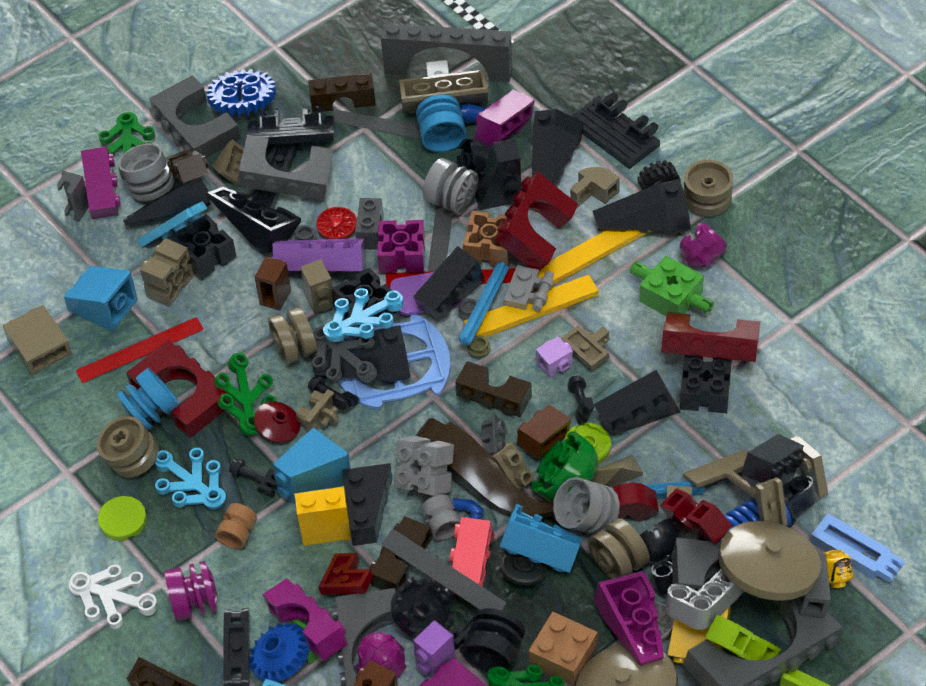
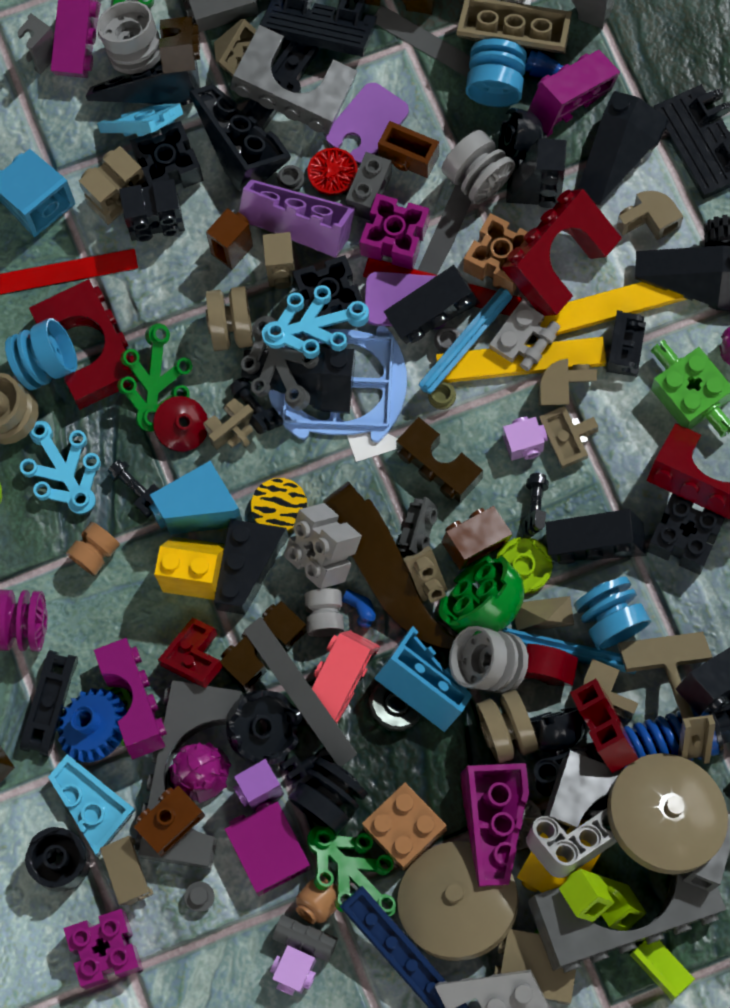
camera: 20 degrees right, 20 degrees up
none -> black brick [119,178,185,242]
none -> yellow tile [251,478,308,533]
none -> medium lavender piece [326,82,409,165]
none -> white sticker [347,432,398,462]
none -> reddish brown brick [378,121,439,178]
none -> dark tan brick [538,359,597,406]
none -> dark azure wheel [574,577,652,650]
none -> black hinge [607,310,646,377]

